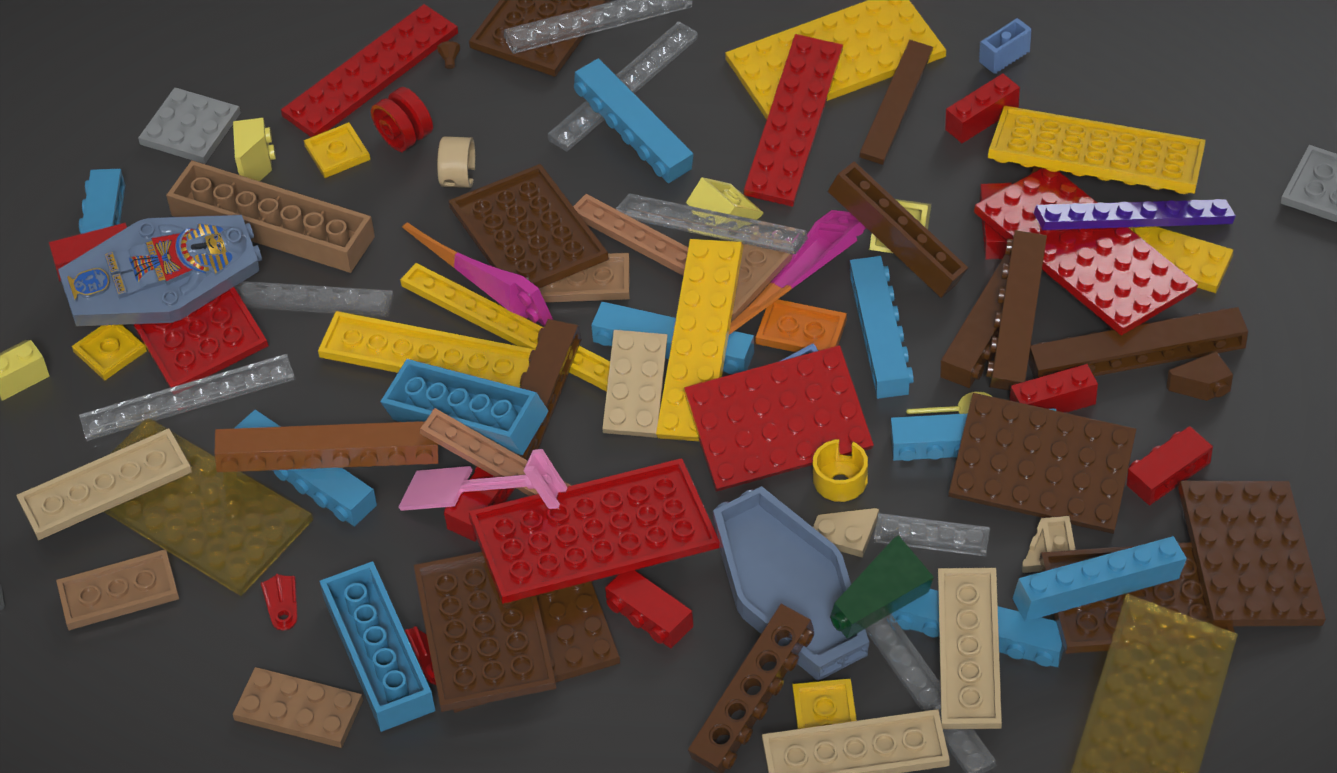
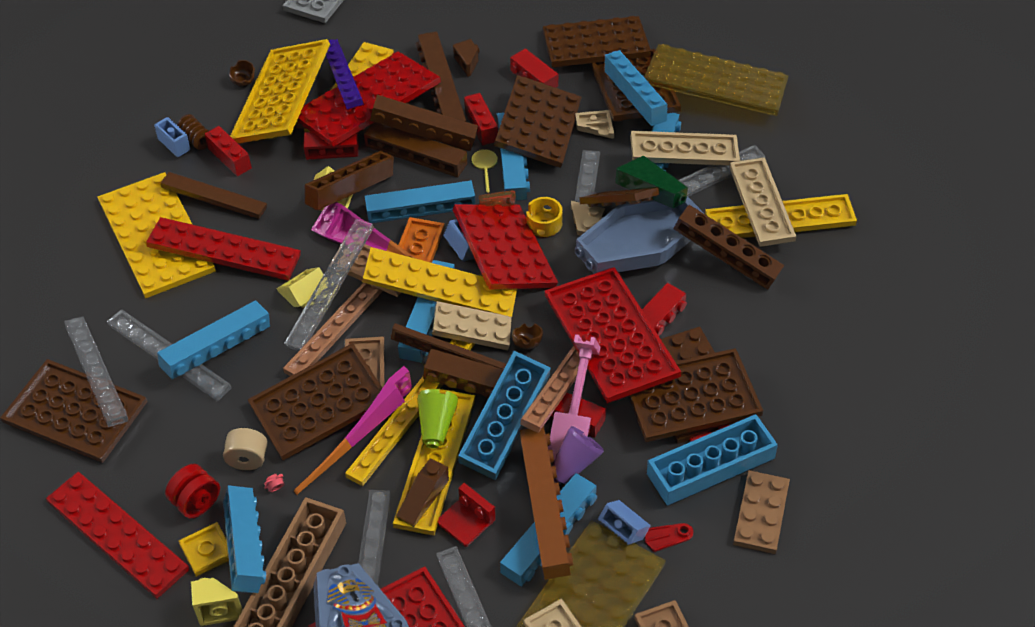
camera: 95 degrees left, 0 degrees up
reddish brown rock [437,41,460,69] -> none
none -> reddish brown piece [177,114,208,150]
none -> dark azure brick [223,485,266,593]
none -> reddish brown hair [229,60,255,87]
none -> coral plate [264,474,284,492]
none -> reddish brown tile [391,323,506,369]
none -> reddish brown slope [396,458,449,527]
none -> lime cone [417,389,458,449]
none -> red bracket [438,483,496,547]
none -> clear orange tile [478,190,516,206]
none -> reddish brown hair [512,323,543,350]
none -> medium lavender cone [552,426,604,485]
none -> reddish brown plate [579,188,659,207]
none -> medium blue brick [598,500,650,545]

